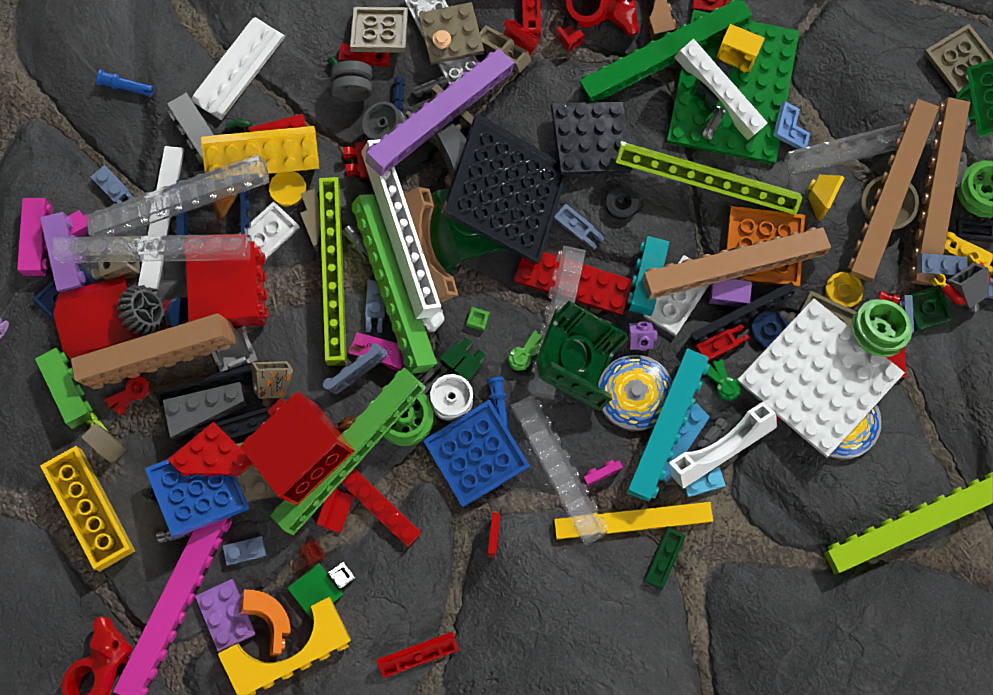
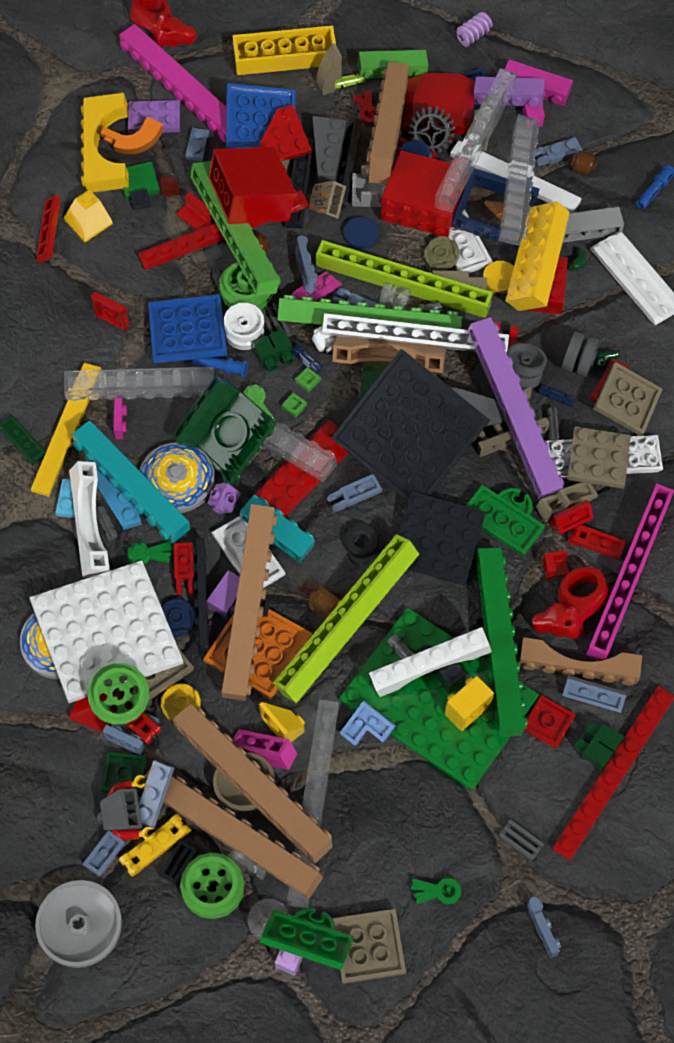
camera: 115 degrees right, 10 degrees down
light nougat plate [433,30,451,49] -> none
none -> yellow slope [63,189,113,243]
none -> dark pink slope [232,729,297,770]
none -> bright green tile [281,393,307,418]
none -> dark blue axle [293,345,322,374]
none -> clear orange brick [309,586,340,620]
none -> dark blue tile [344,217,379,250]
none -> clear wheel [379,282,411,310]
none -> green piece [411,878,461,905]
none -> olive tile [424,236,460,271]
none -> green plate [466,485,545,557]
none -> reddish brown head [570,151,597,176]

